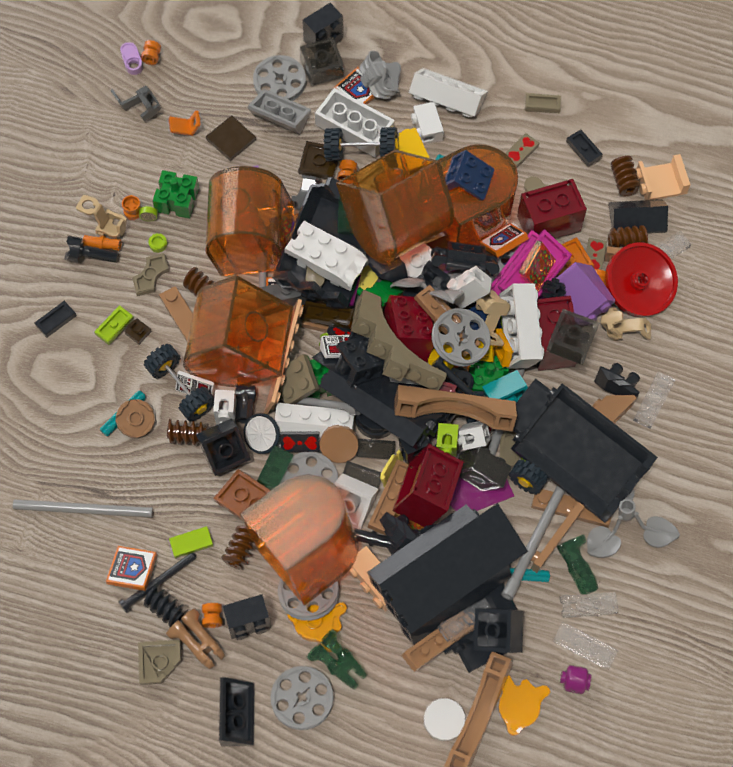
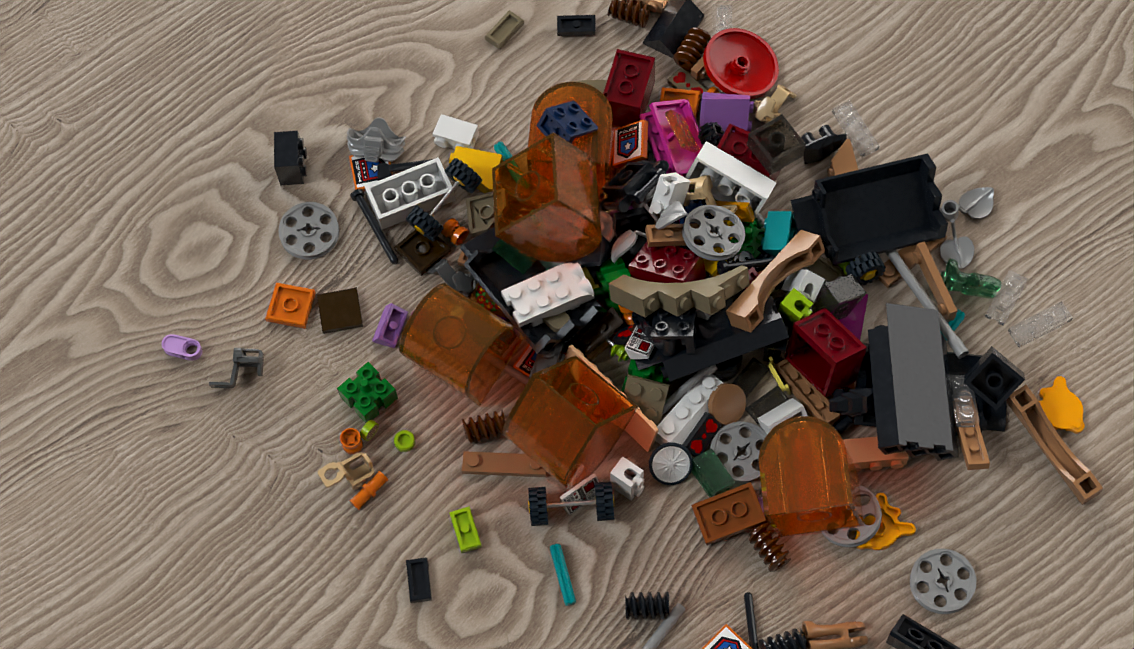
camera: 50 degrees left, 0 degrees up
black piece [64,235,118,262] -> none
medium nougat tile [115,399,155,438] -> none
dark brown tile [124,318,152,345] -> none
dark tan tile [132,253,169,296] -> none
orange wheel [141,40,161,65] -> none
reddish brown piece [167,419,209,446] -> none
orange bracket [169,110,201,136] -> none
lime tile [169,526,213,558] -> none
black brick [196,418,251,476] -> none
orange wheel [202,603,222,628] -> none
black brick [223,594,271,640] -> none
black piece [235,385,256,424] -> none
light grey slope [248,89,311,134] -> none
clear smoke brick [300,37,344,86] -> none
clear green piece [306,629,367,689] -> none
white slope [409,68,488,117] -> none
white tile [424,698,465,741] -> none
dark tan tile [503,133,539,169] -> none
magenta head [560,665,591,694] -> none
none -> orange tile [265,283,316,329]
none -> black bar [350,189,398,265]
none -> black piece [377,159,433,181]
none -> black piece [625,592,669,620]

